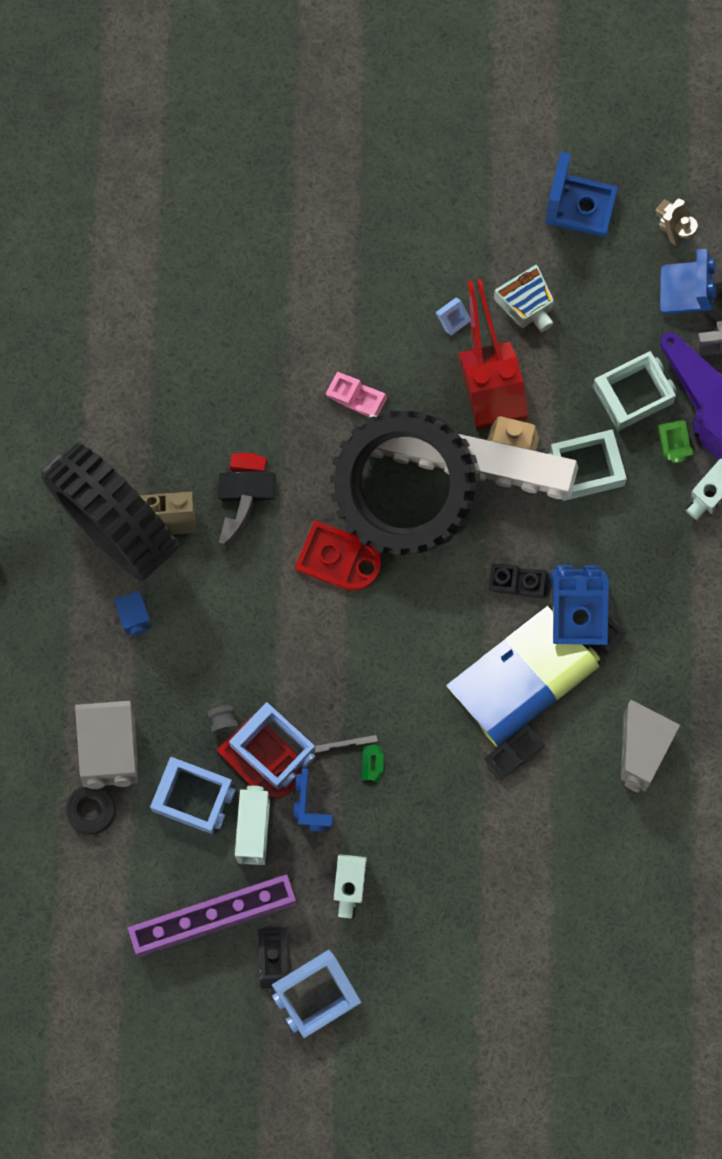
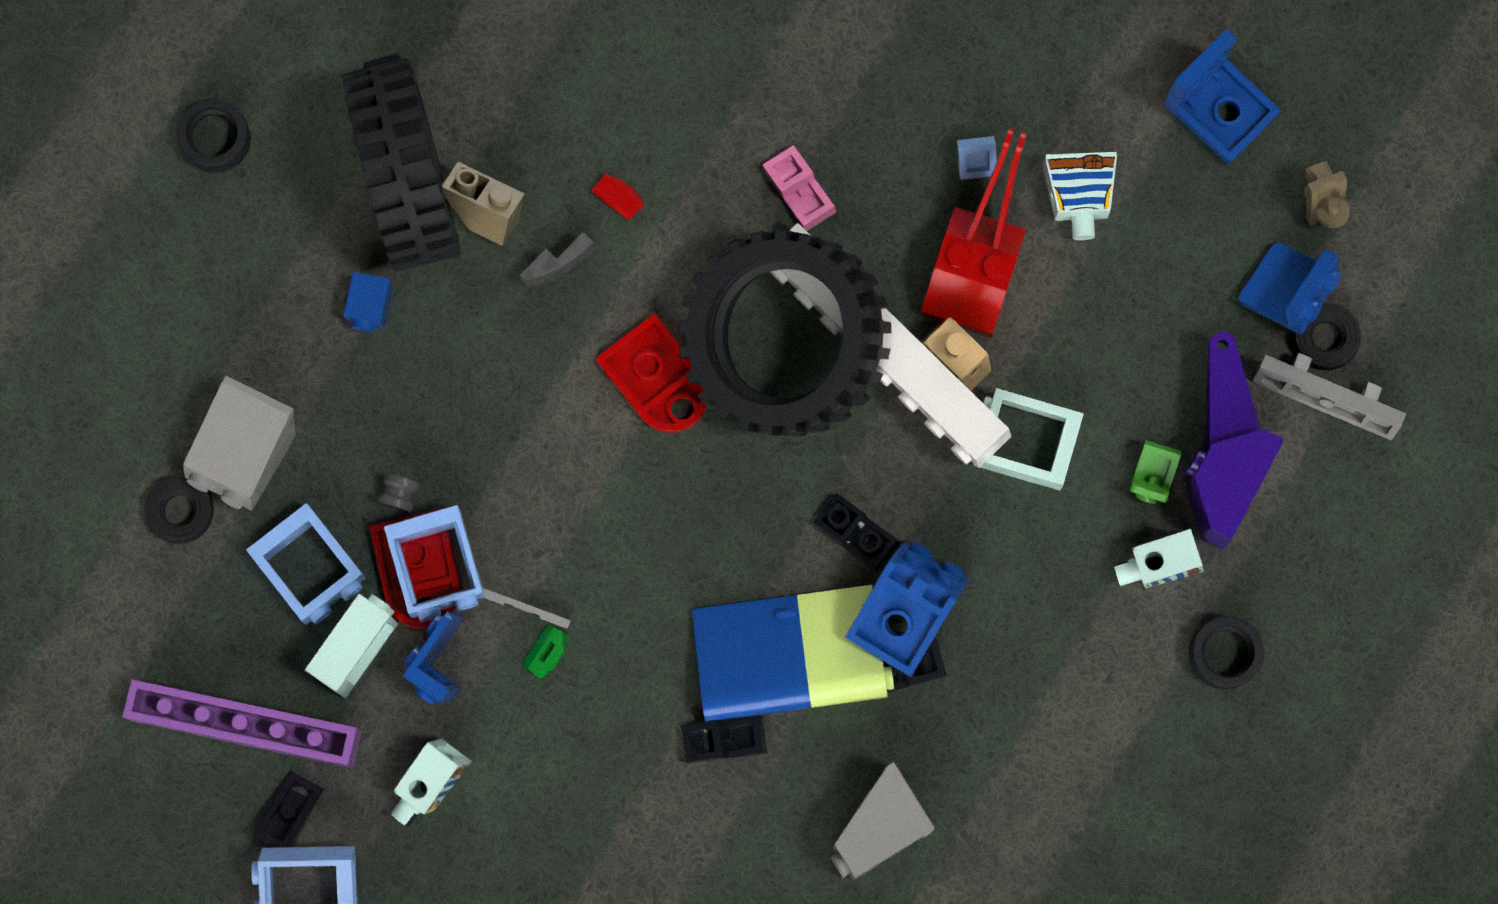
camera: 30 degrees right, 5 degrees up
black slope [218,472,276,501] -> none
light aqua window [593,351,677,431] -> none

